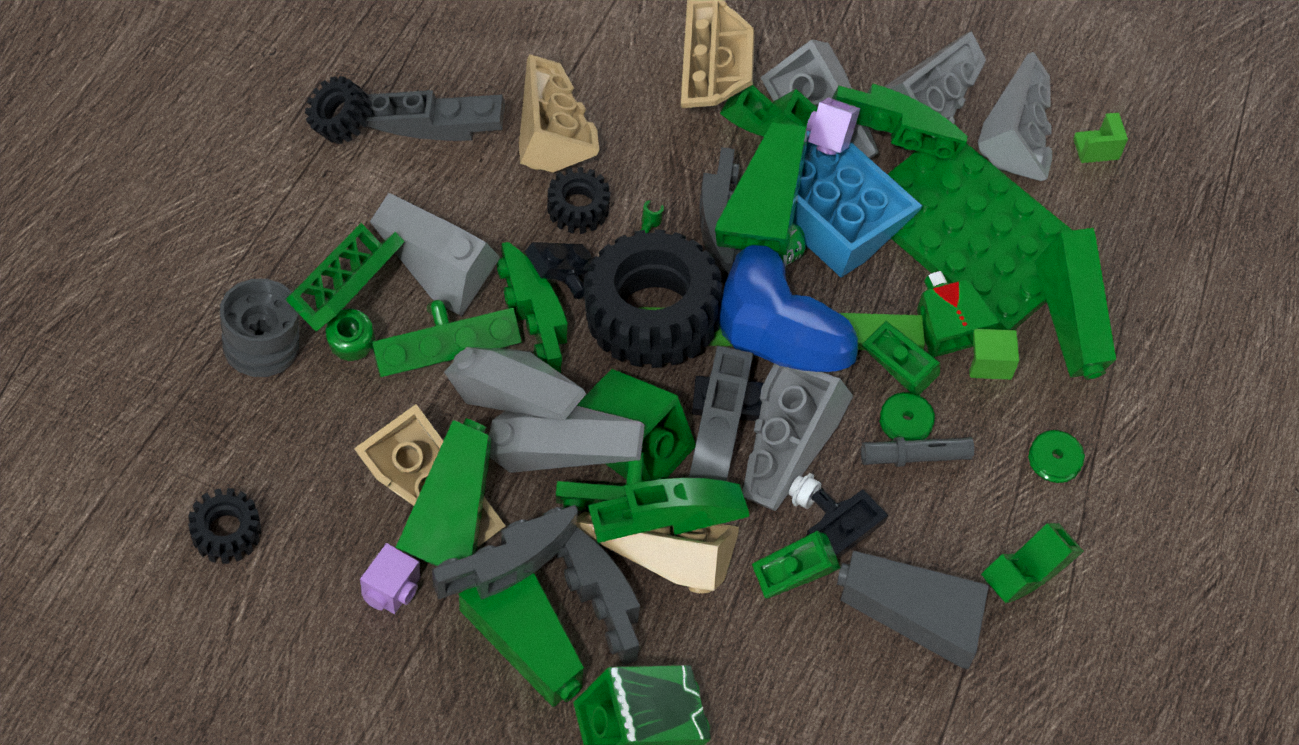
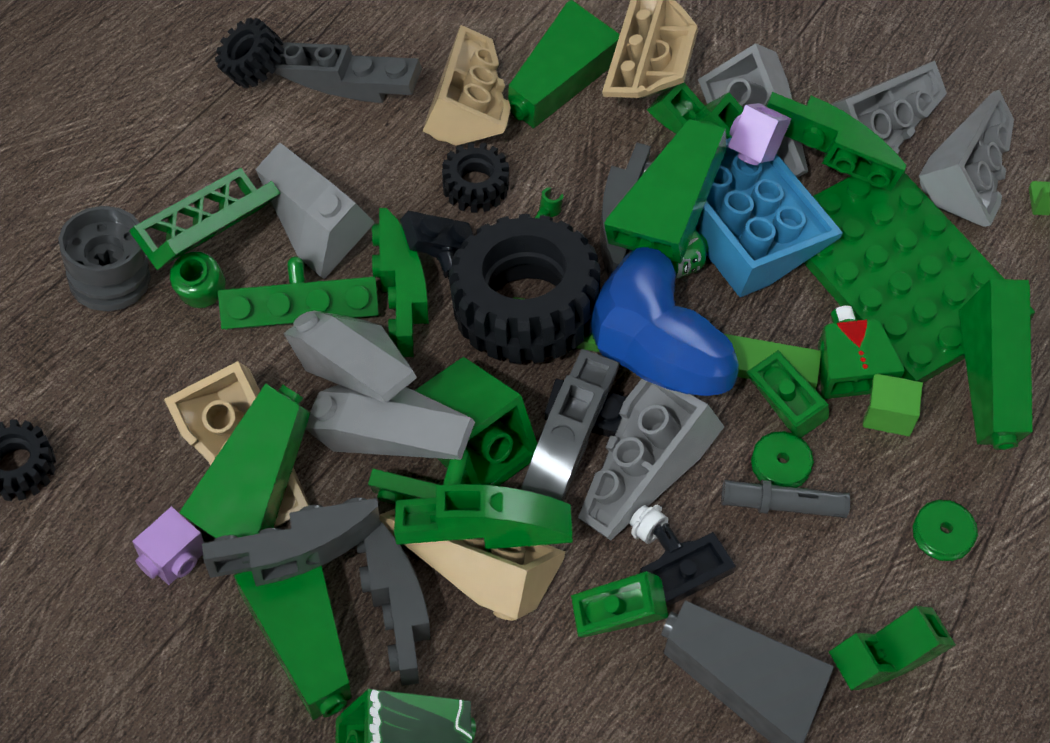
camera: 15 degrees right, 0 degrees up
none -> green slope [508,0,620,129]

